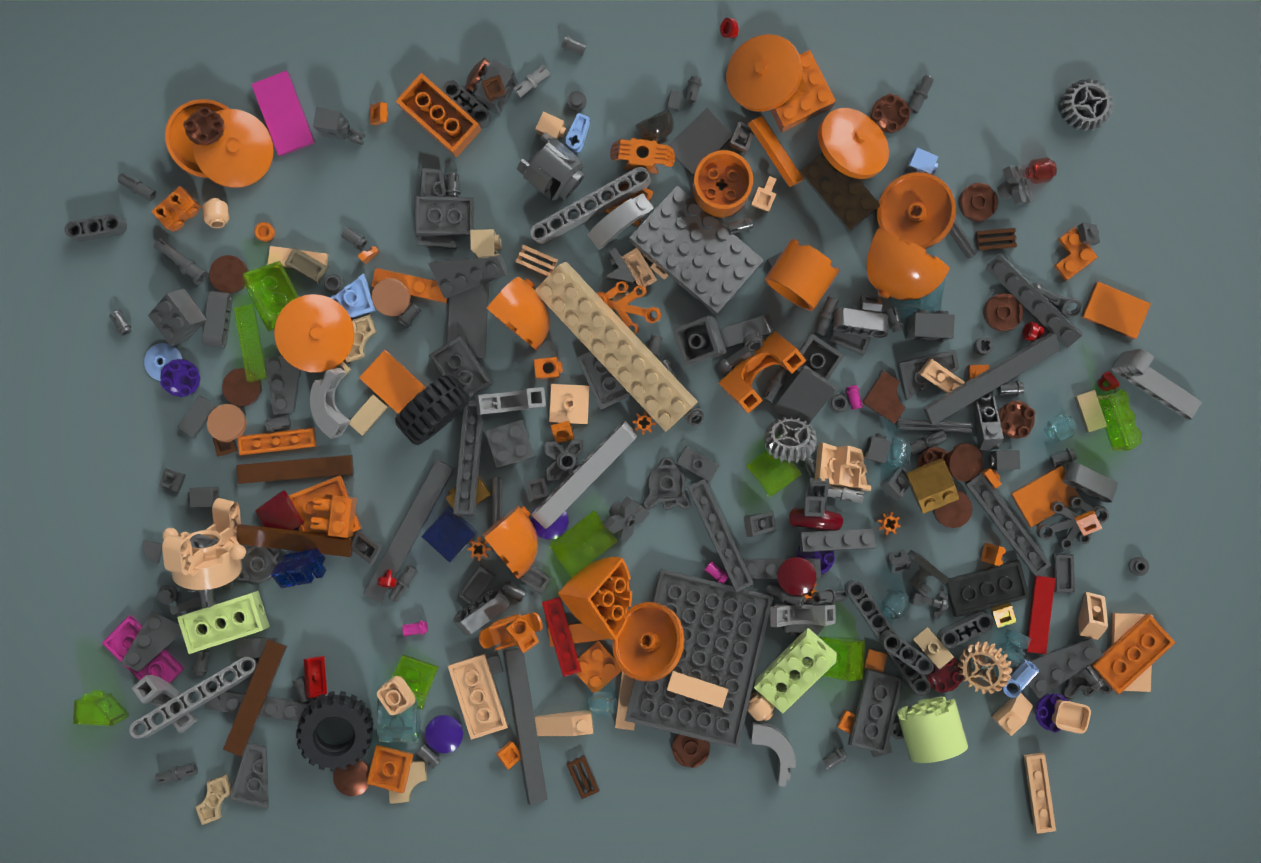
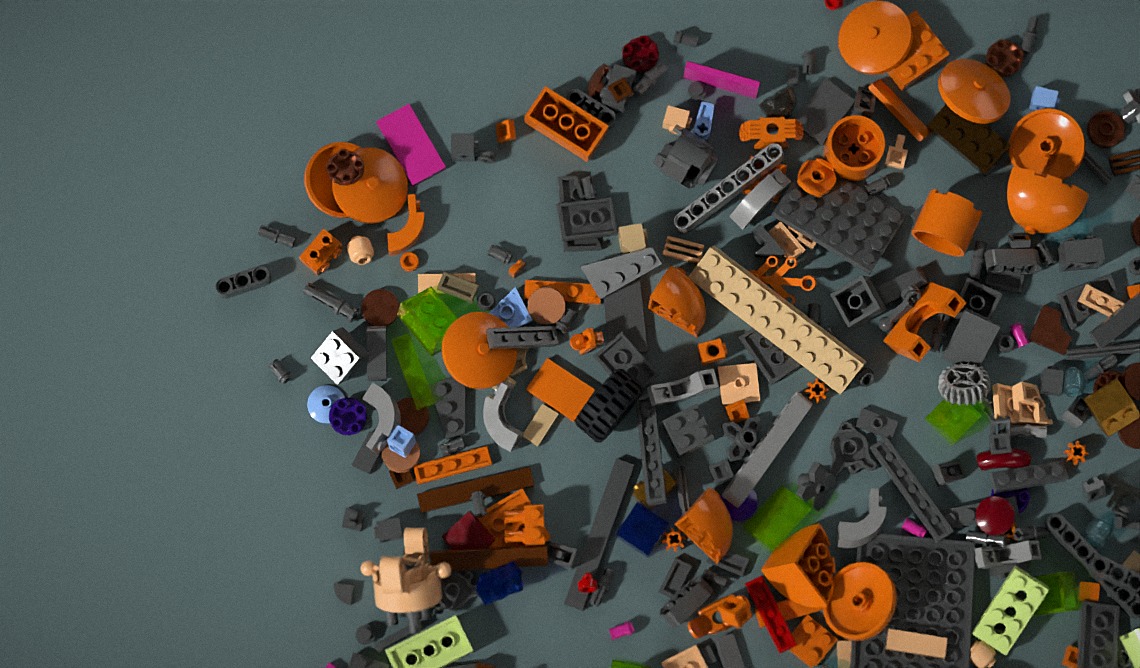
camera: 10 degrees left, 10 degrees down
none -> light grey arch [362,382,401,454]
none -> orange arch [387,194,425,256]
none -> light blue brick [387,425,416,458]
none -> dark grey pin [470,491,487,517]
none -> dark grey plate [486,326,559,349]
none -> orange hips [570,328,604,355]
none -> dark red dish [622,35,659,72]
none -> dark pink tile [684,61,760,99]
none -> orange plate [797,159,836,197]
none -> light grey arch [837,488,887,548]

